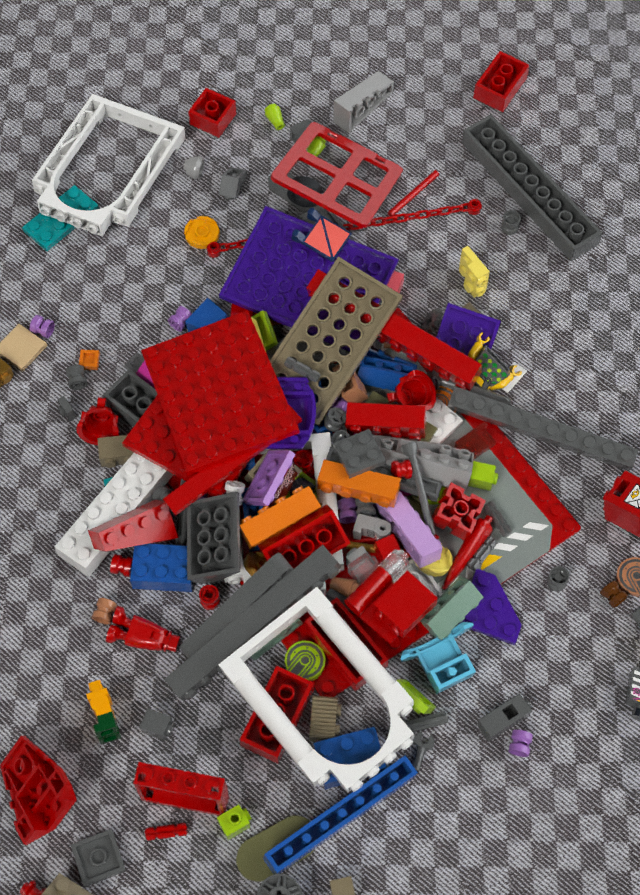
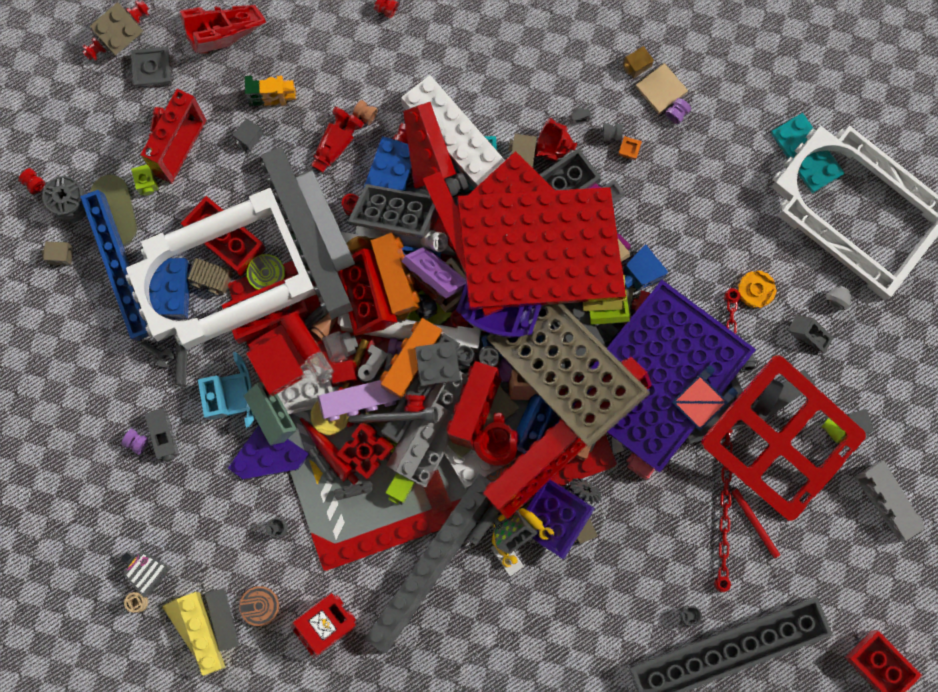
camera: 105 degrees right, 15 degrees up
medium lavender wheel [168,306,192,332] -> none
red brick [188,88,236,138] -> none
lime cone [264,104,285,131] -> none
dark grey axle [284,357,321,382] -> none
lime plate [396,679,436,714] -> none
light yellow plate [459,246,490,298] -> none
reddish brown wheel [600,580,628,609] -> none

